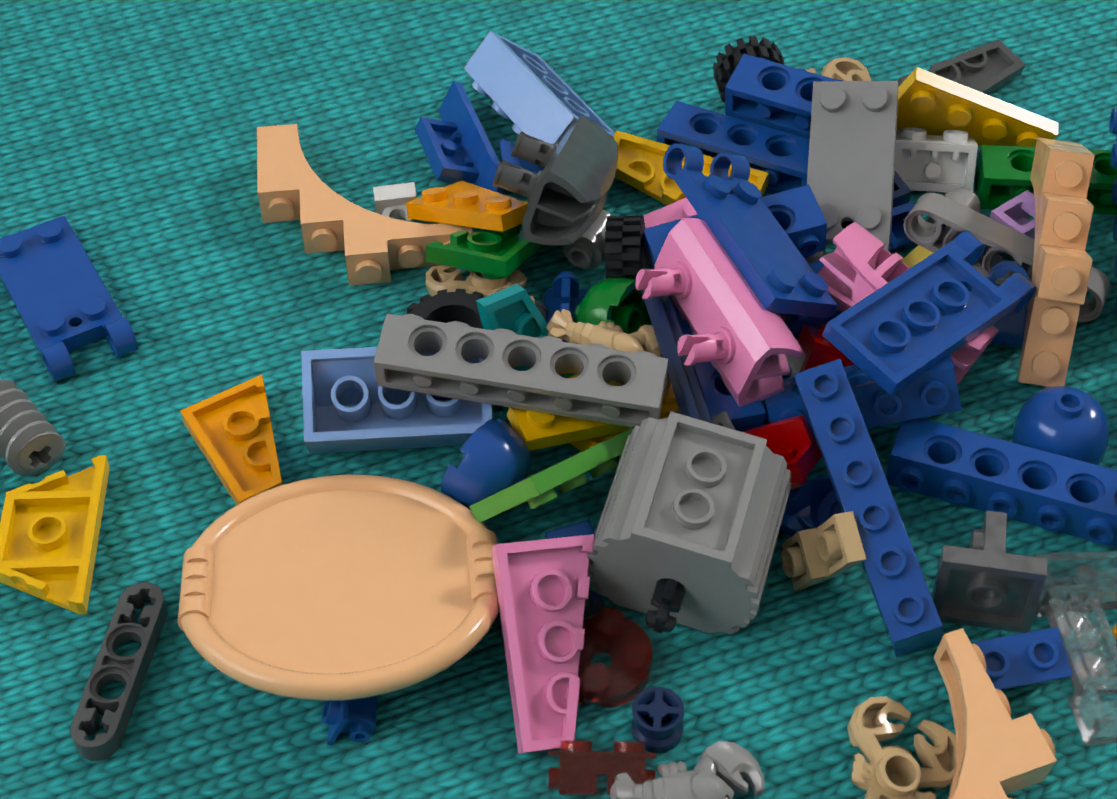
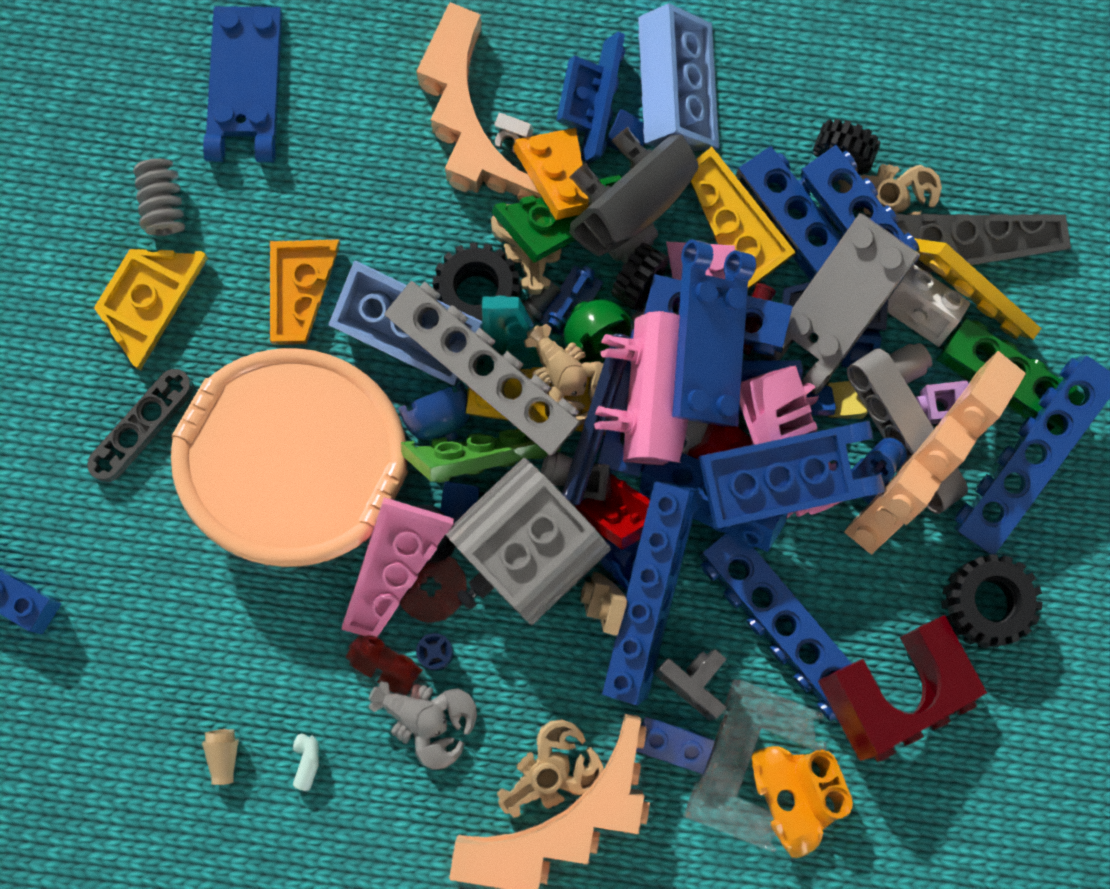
camera: 25 degrees right, 30 degrees up
blue cylinder [1012,386,1109,465] -> none

